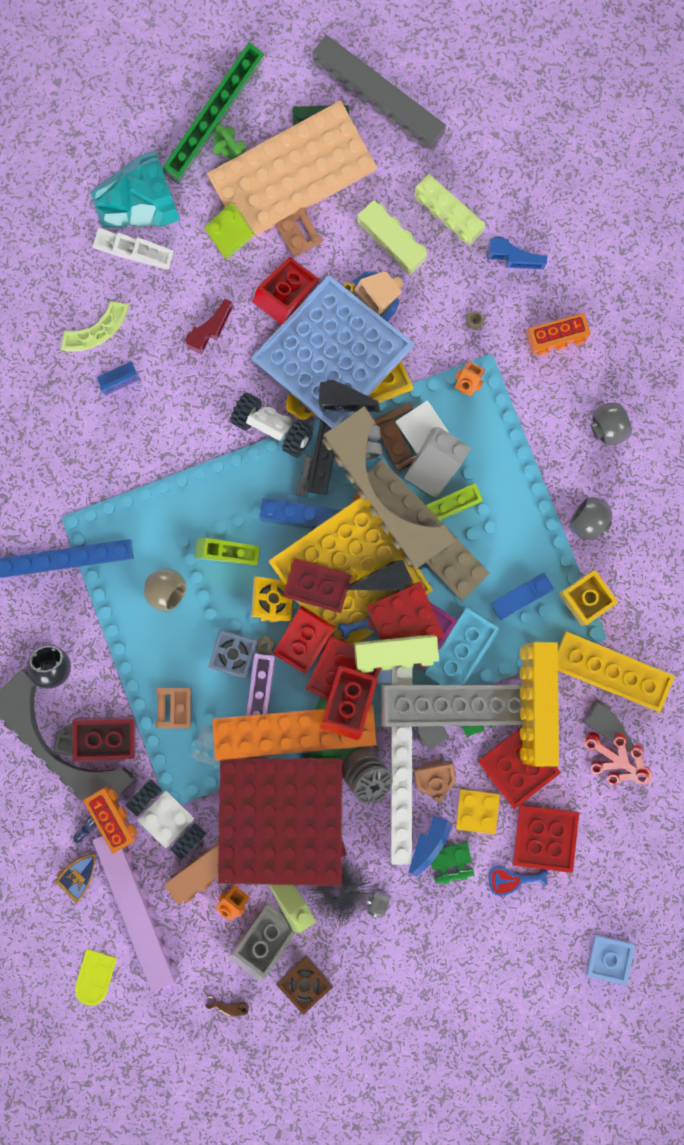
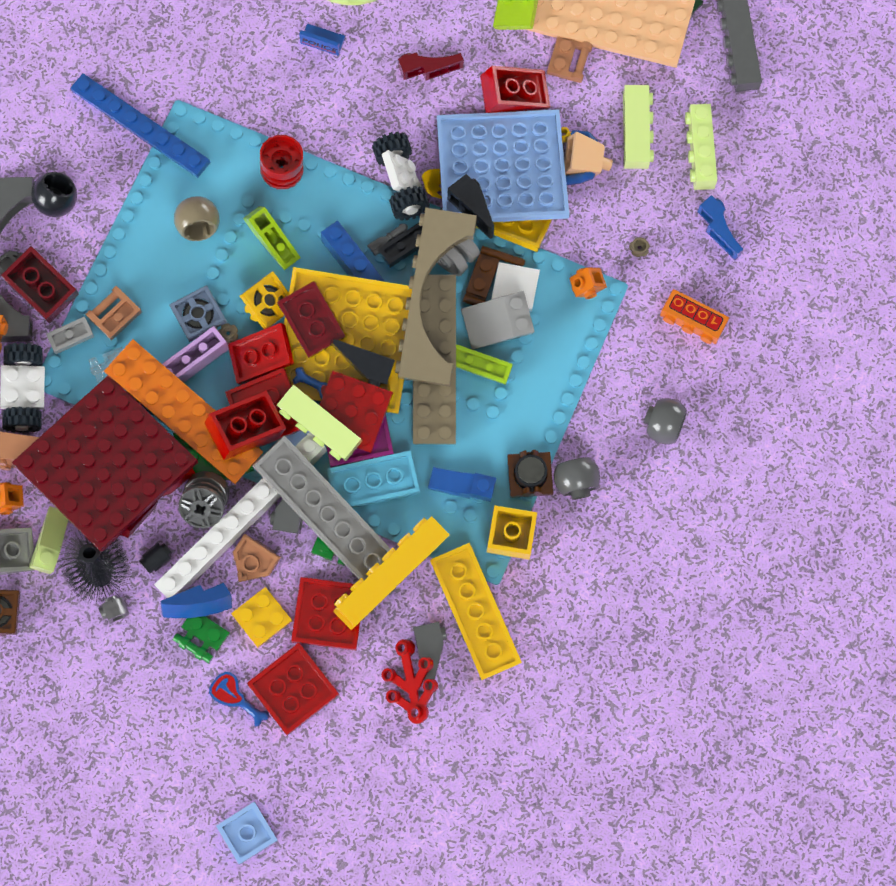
camera: 40 degrees right, 10 degrees down
none -> light grey plate [46,316,94,354]
none -> black brick [139,542,172,574]
none -> red wheel [260,135,303,189]
none -> piece [507,450,554,498]

